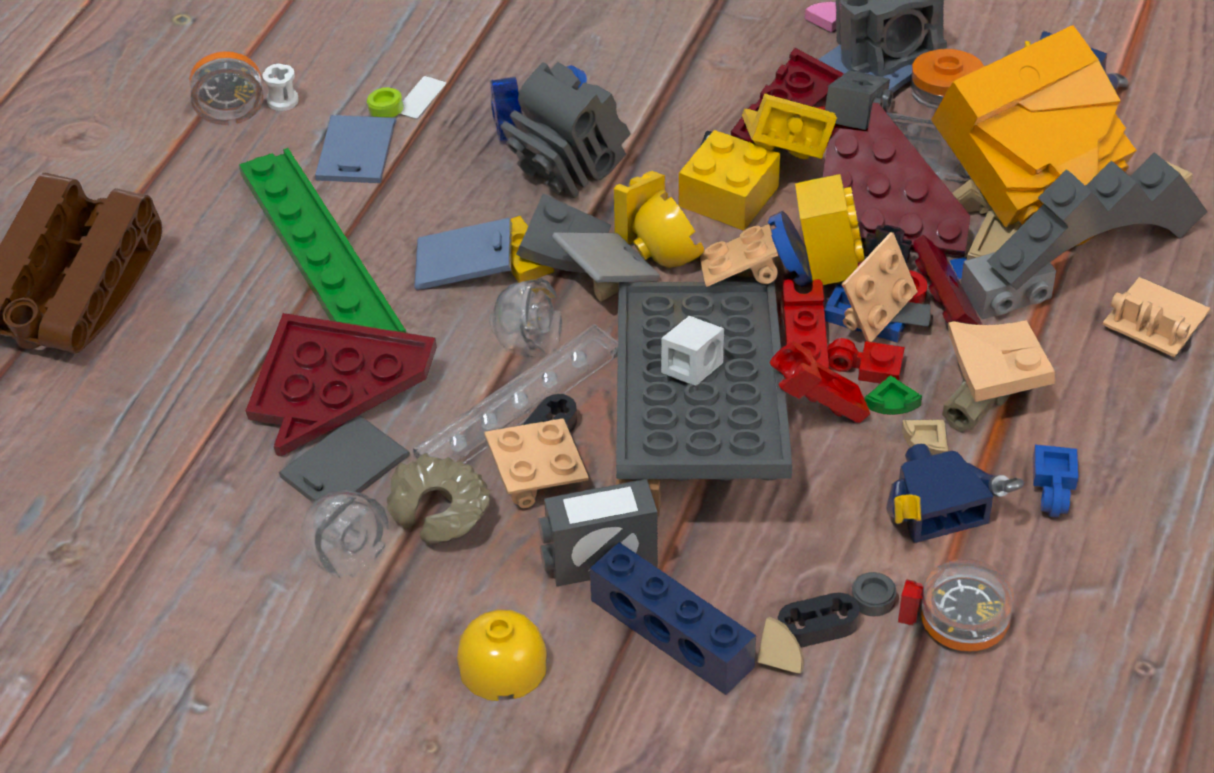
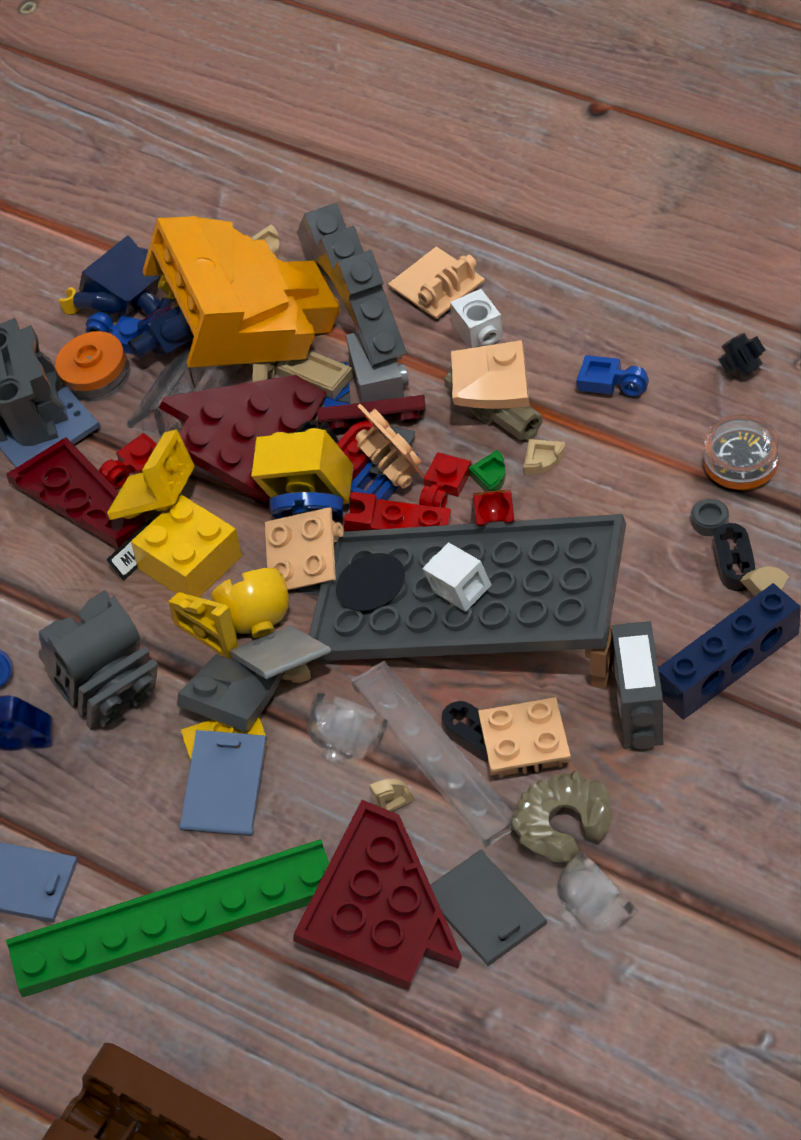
camera: 75 degrees left, 5 degrees up
yellow cylinder [457,609,547,701] -> none
dark grey brick [825,70,893,130] -> none
dark blue torso [886,444,1024,543] -> none
red tile [898,579,924,626] -> none
none -> black sticker [336,553,405,611]
none -> tan tile [369,779,415,812]
none -> white brick [450,289,503,348]
none -> black gear [718,332,766,377]

